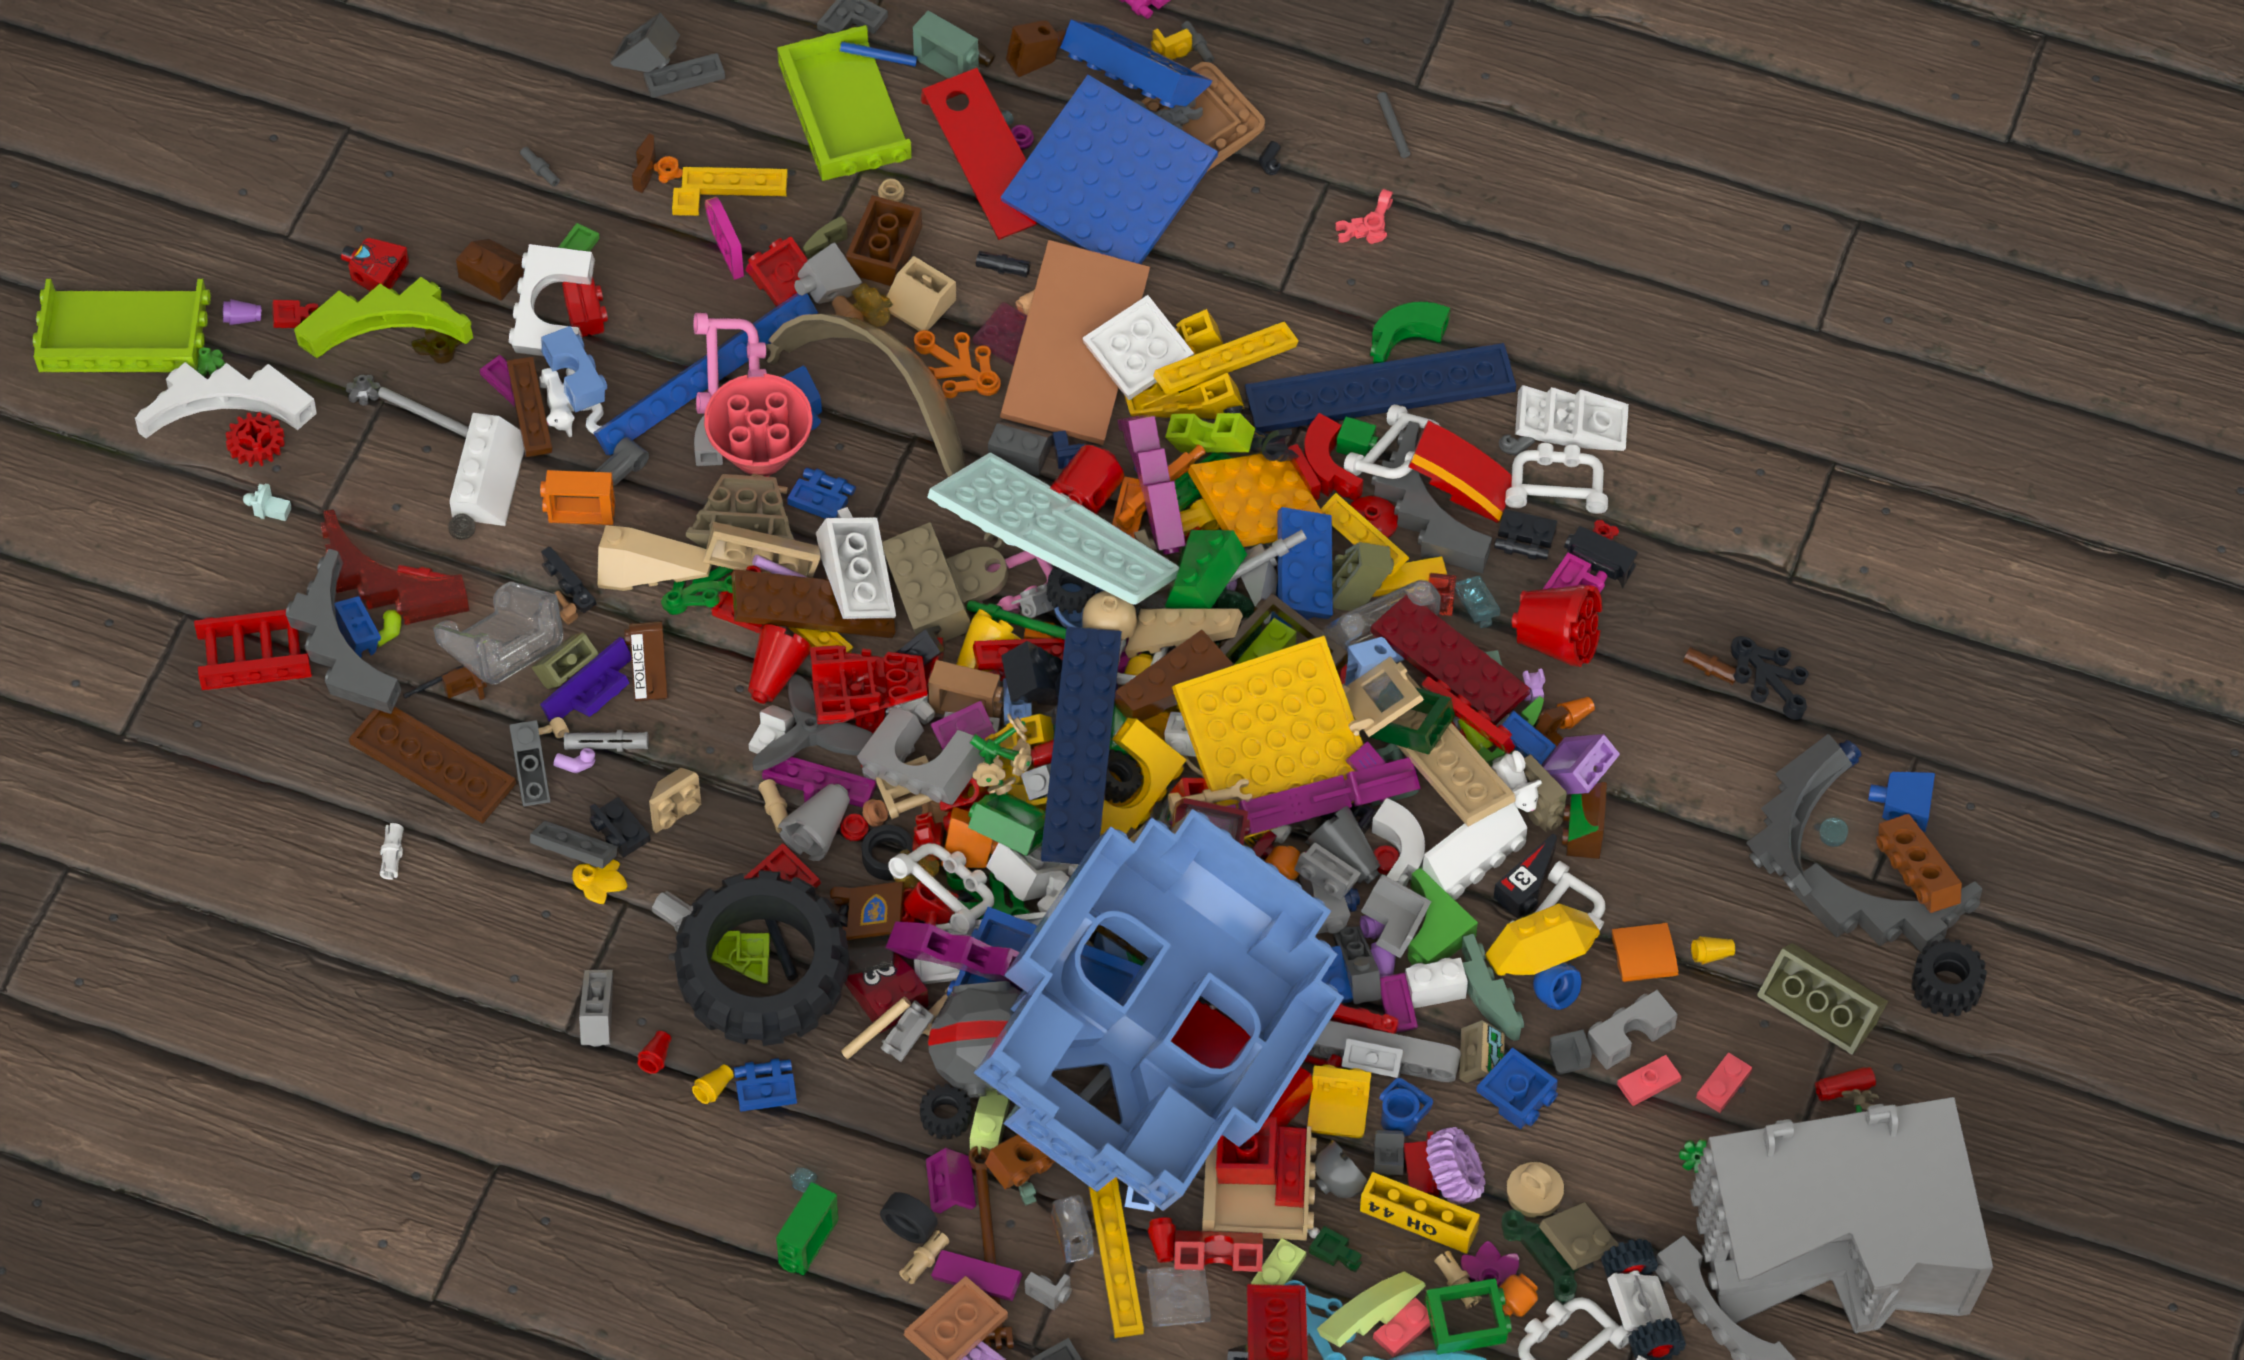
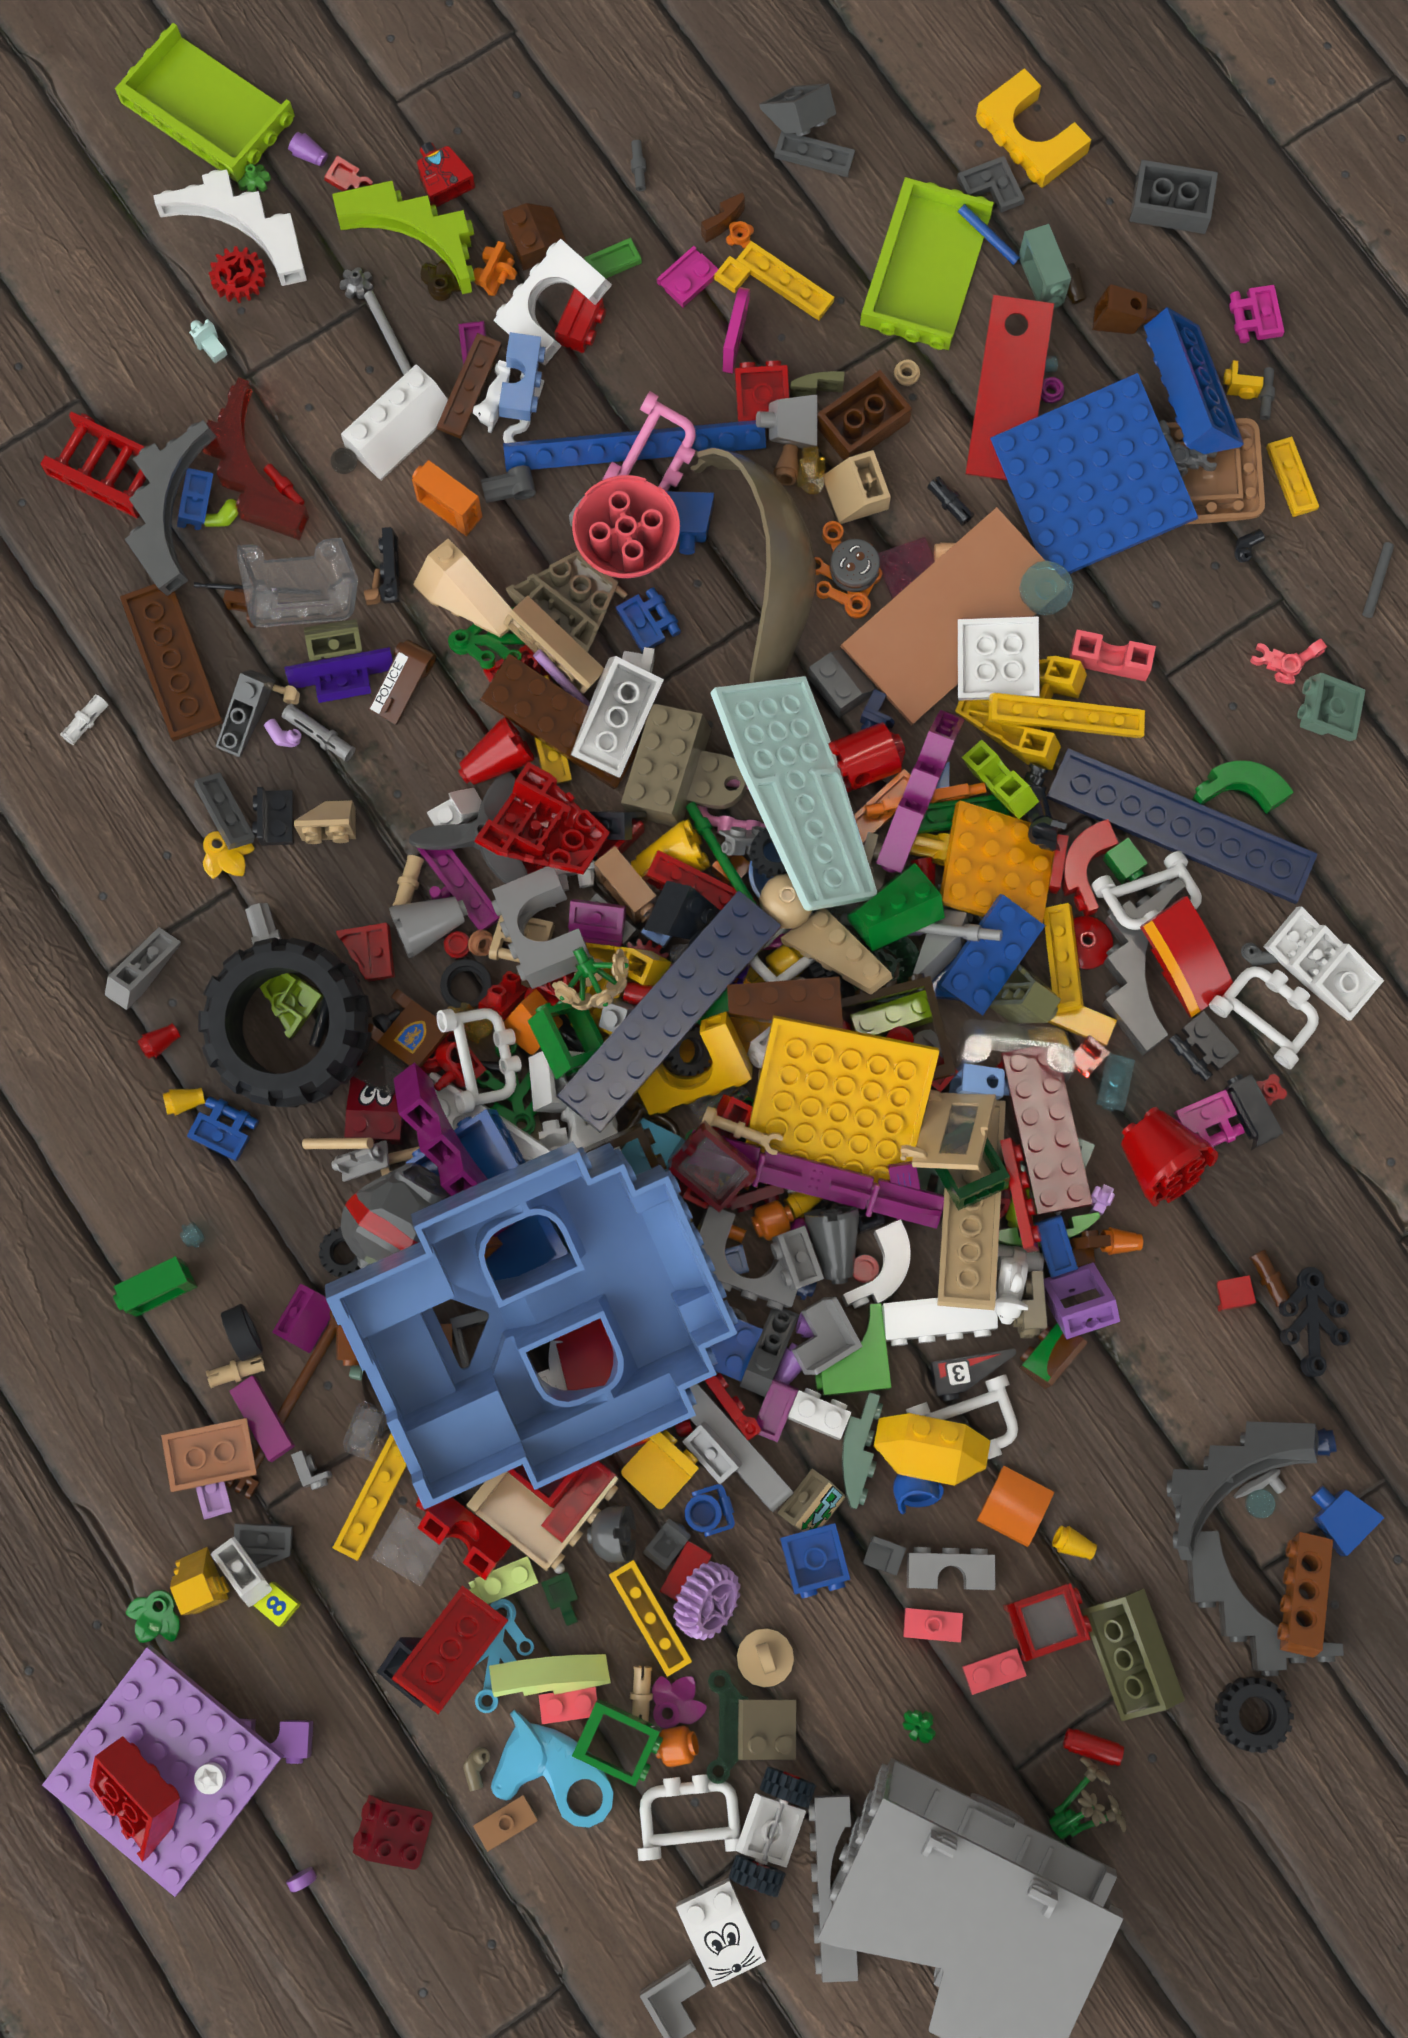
camera: 35 degrees right, 20 degrees up
none -> orange hips [473,241,517,296]
none -> dark pink plate [657,246,718,308]
none -> yellow cone [784,1192,823,1219]
none -> dark grey head [830,539,880,592]
none -> window [1003,1583,1092,1662]
none -> clear light blue tile [1019,561,1074,615]
none -> coral arch [1069,629,1156,682]
none -> red panel [1216,1275,1256,1312]
none -> light grey bar [1234,1469,1286,1498]
none -> yellow tile [1266,436,1319,517]
none -> sand green plate [1297,673,1365,741]

